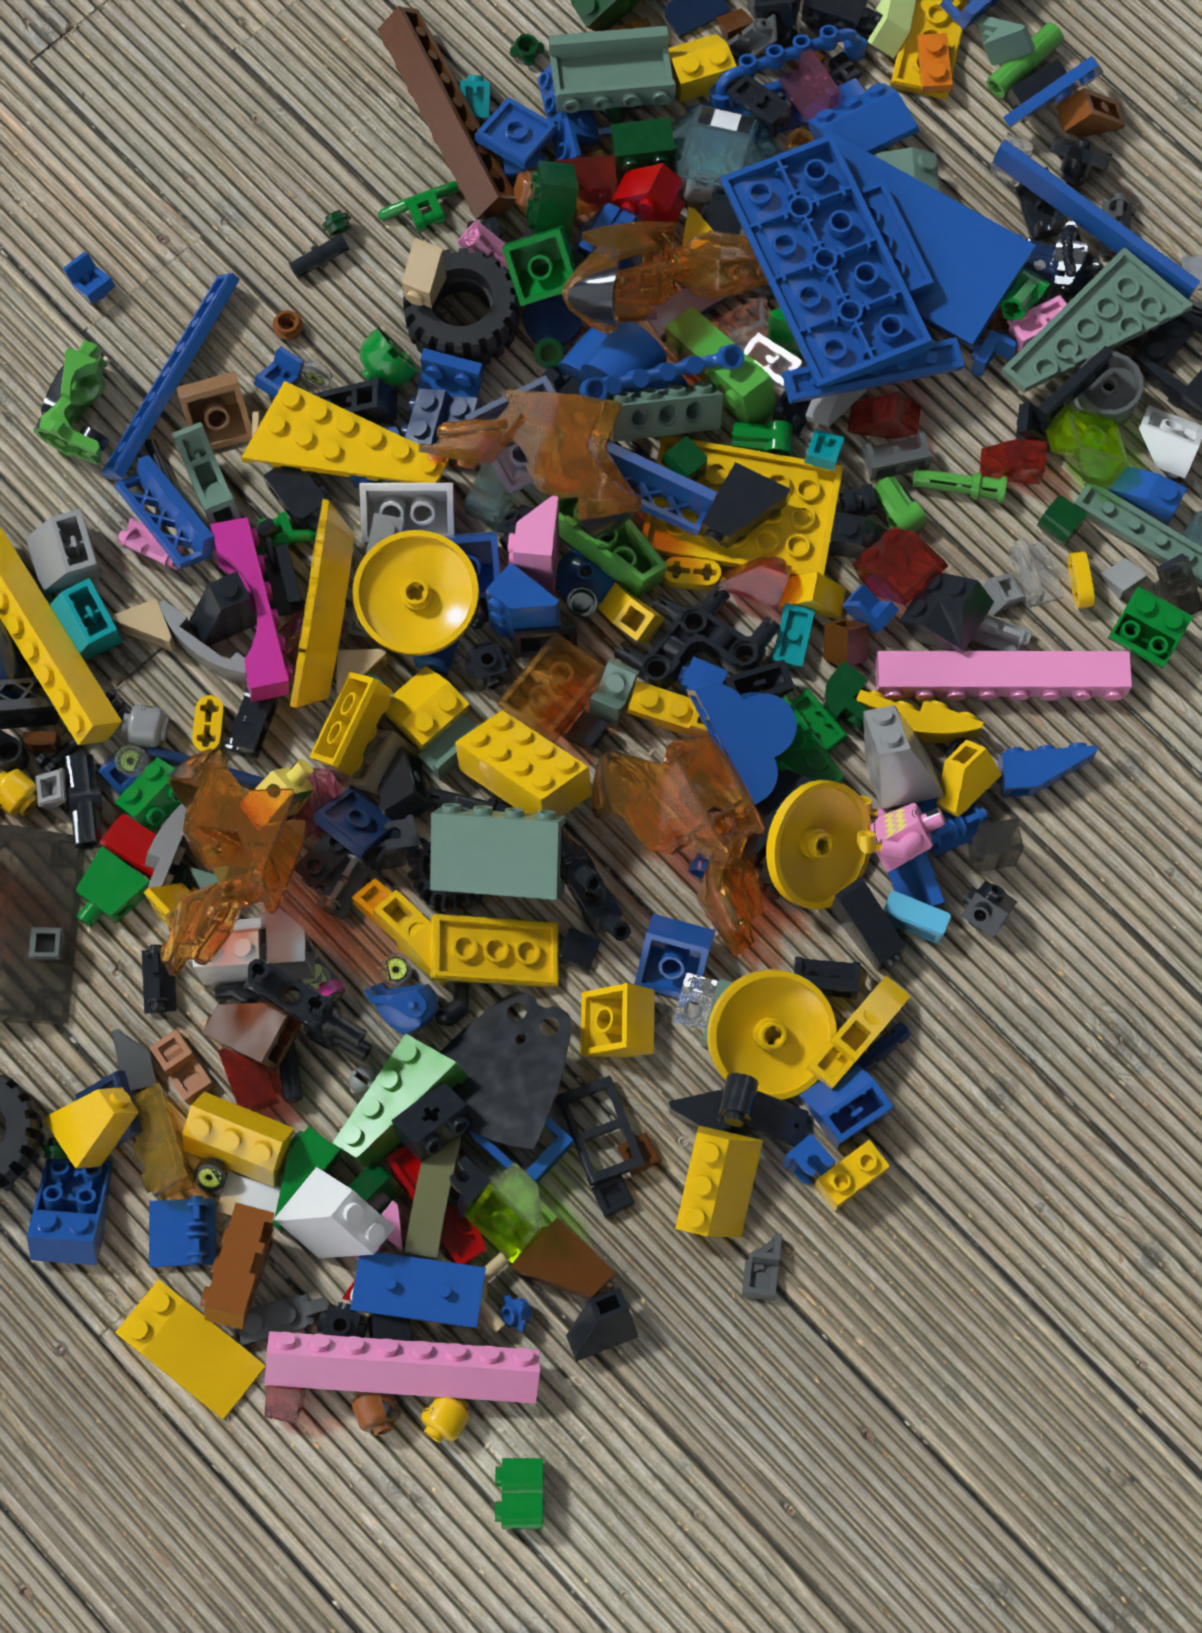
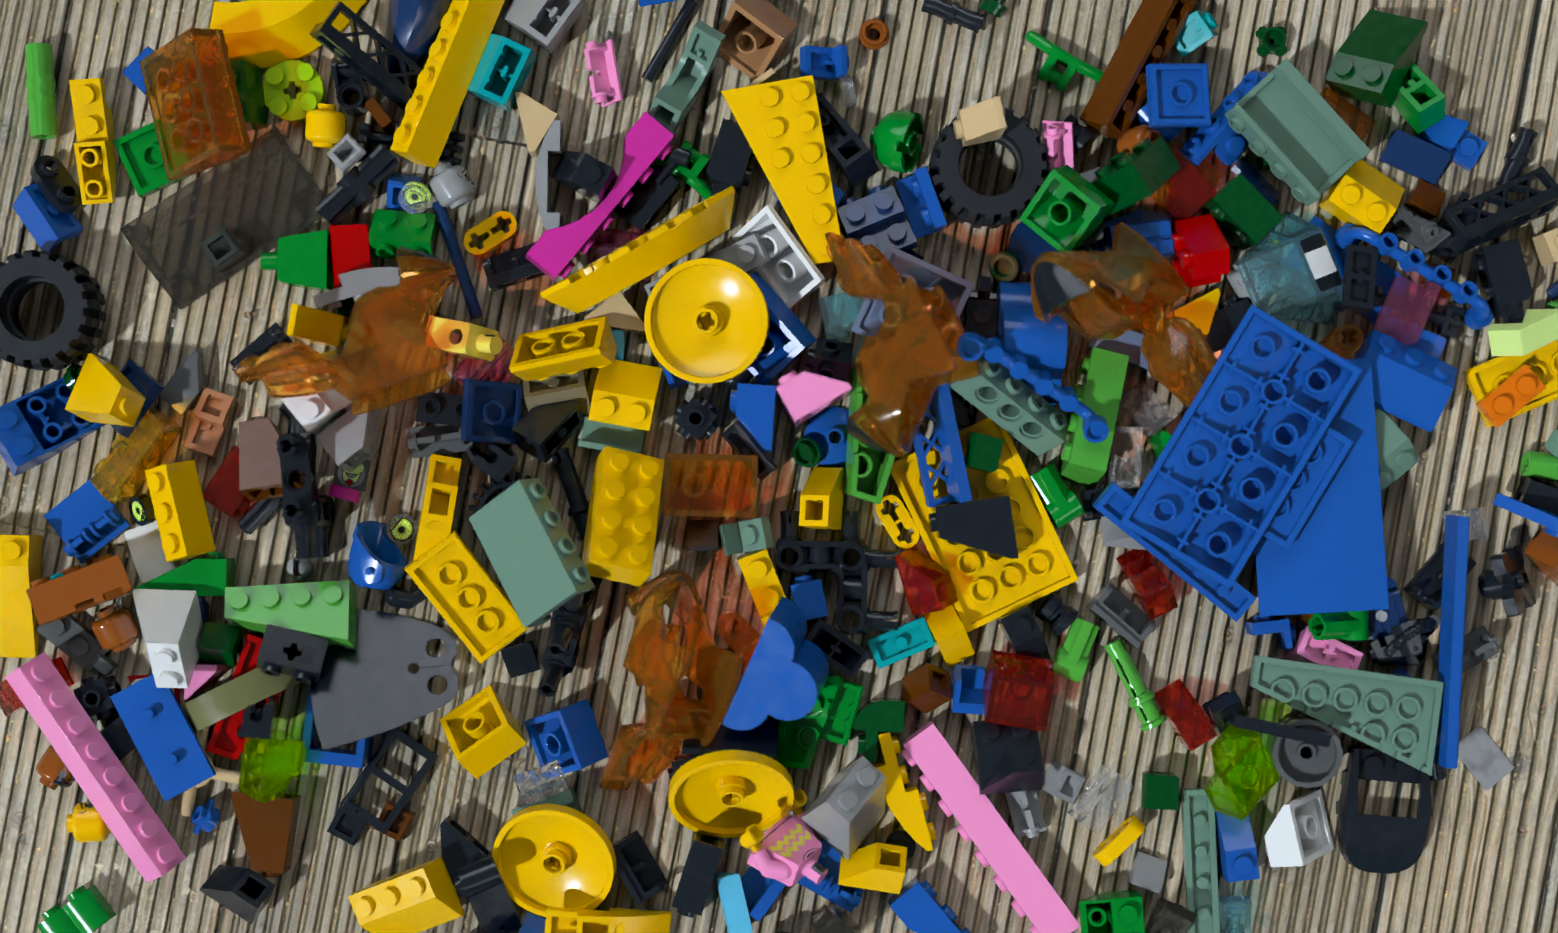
camera: 55 degrees right, 15 degrees up
blue fence [115,455,214,570] -> none
teal bracket [804,429,844,471] -> none
none -> dark orange head [91,604,139,652]

